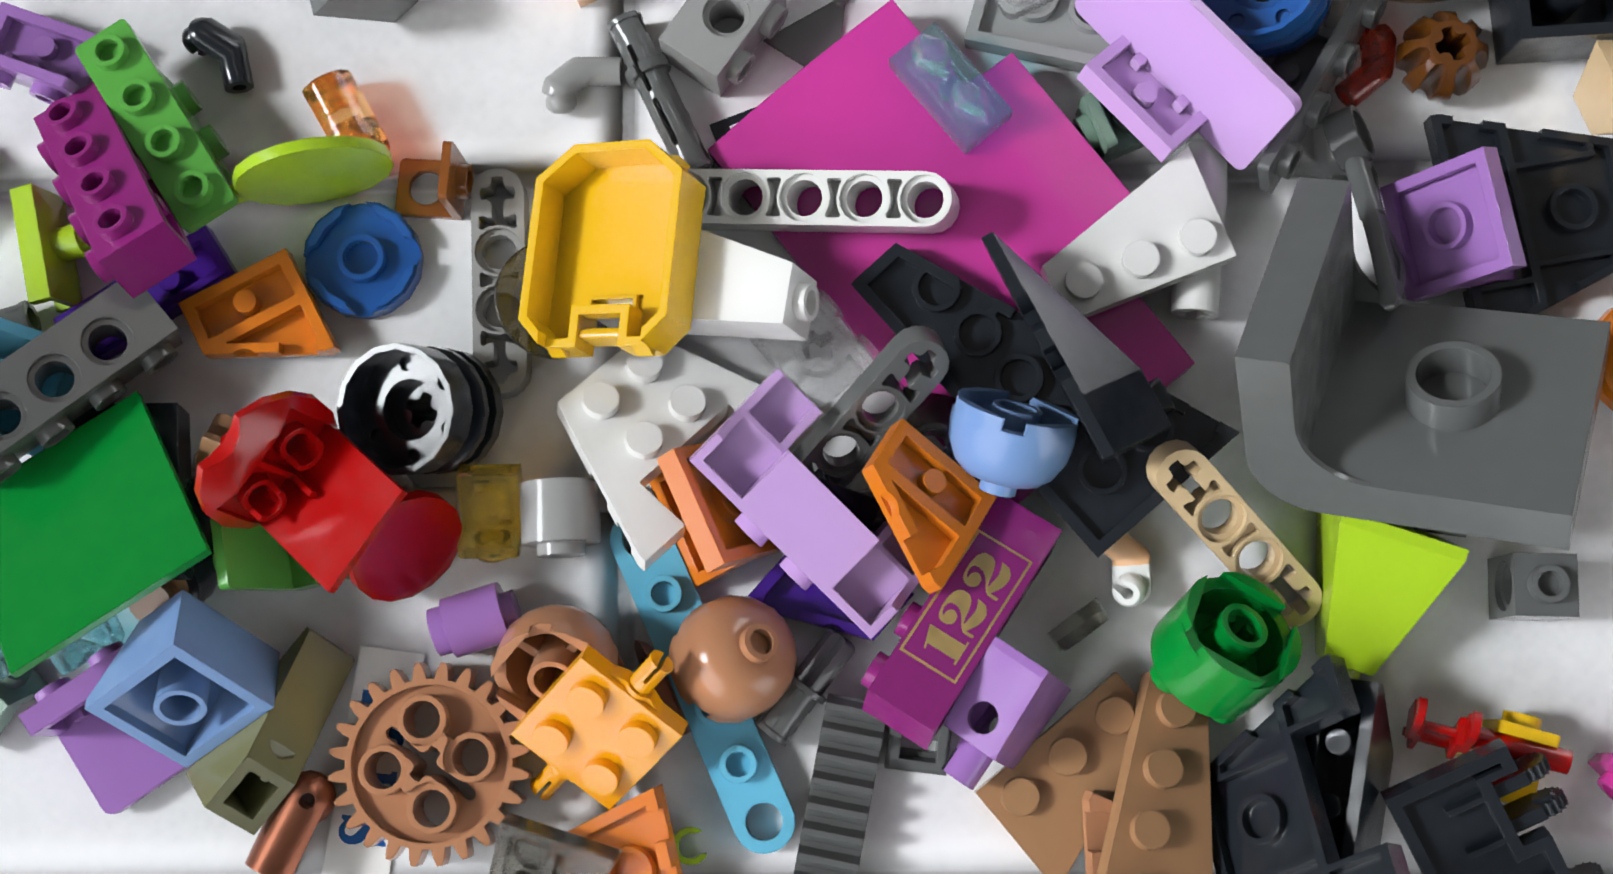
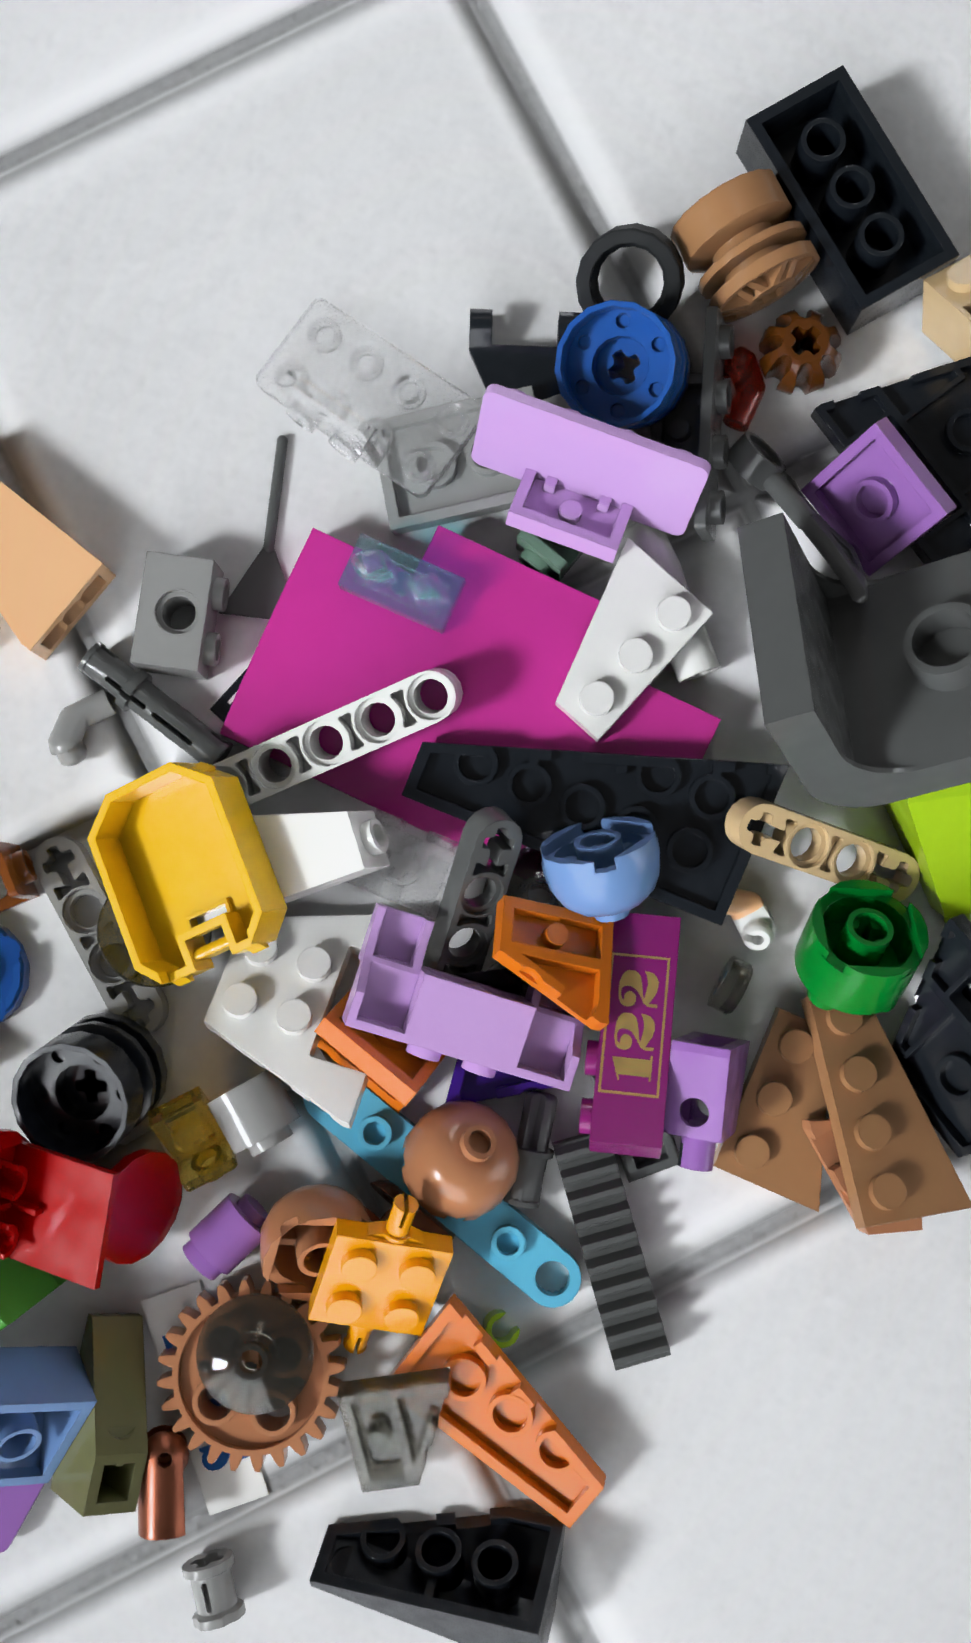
camera: 30 degrees left, 5 degrees up
black wedge [981,232,1176,465] -> none
none -> clear smoke dish [196,1293,314,1415]

